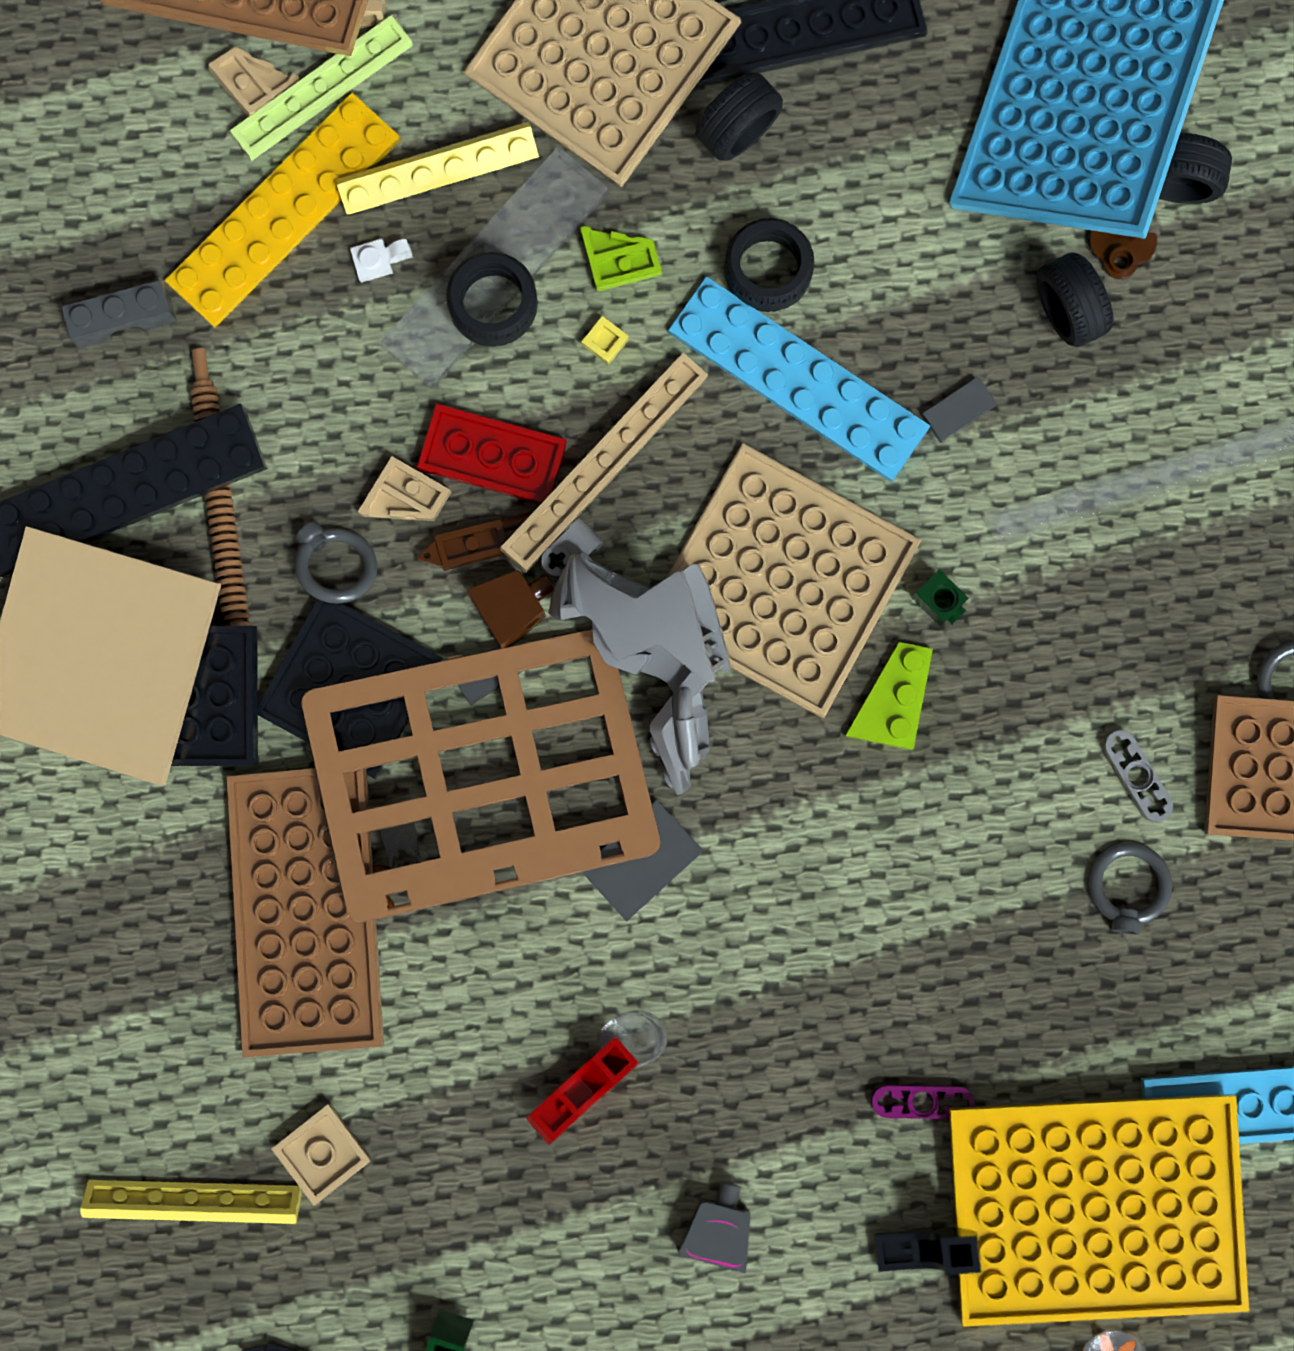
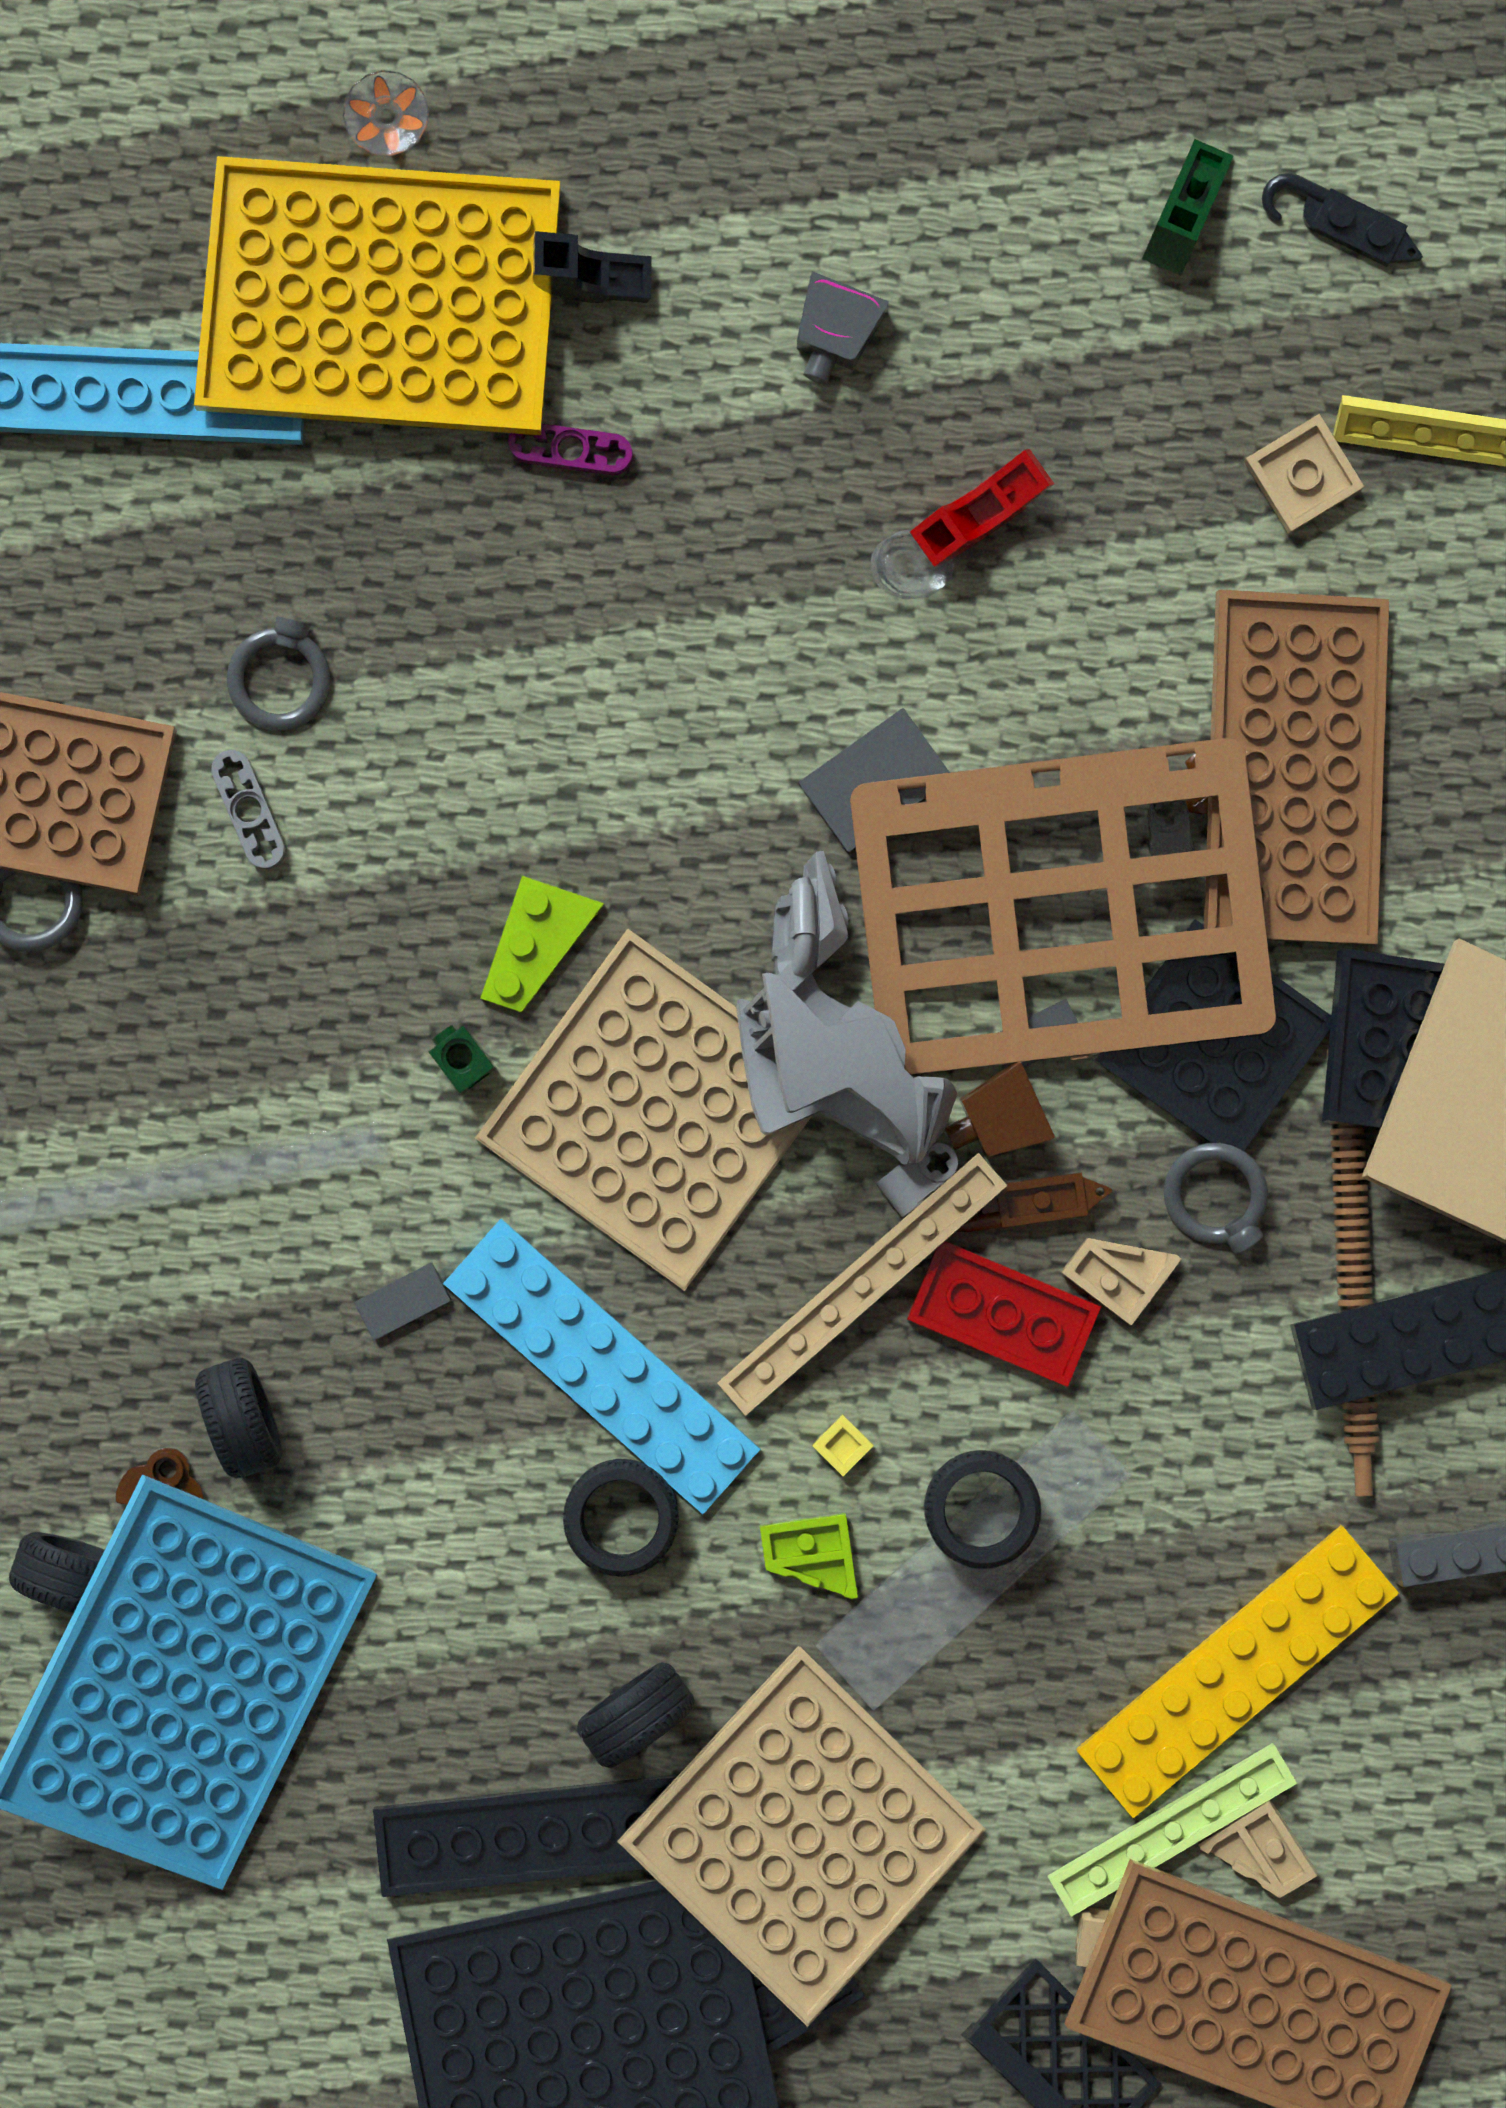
camera: 170 degrees left, 5 degrees up
light yellow plate [336,122,539,215] -> none
white plate [350,239,413,282] -> none

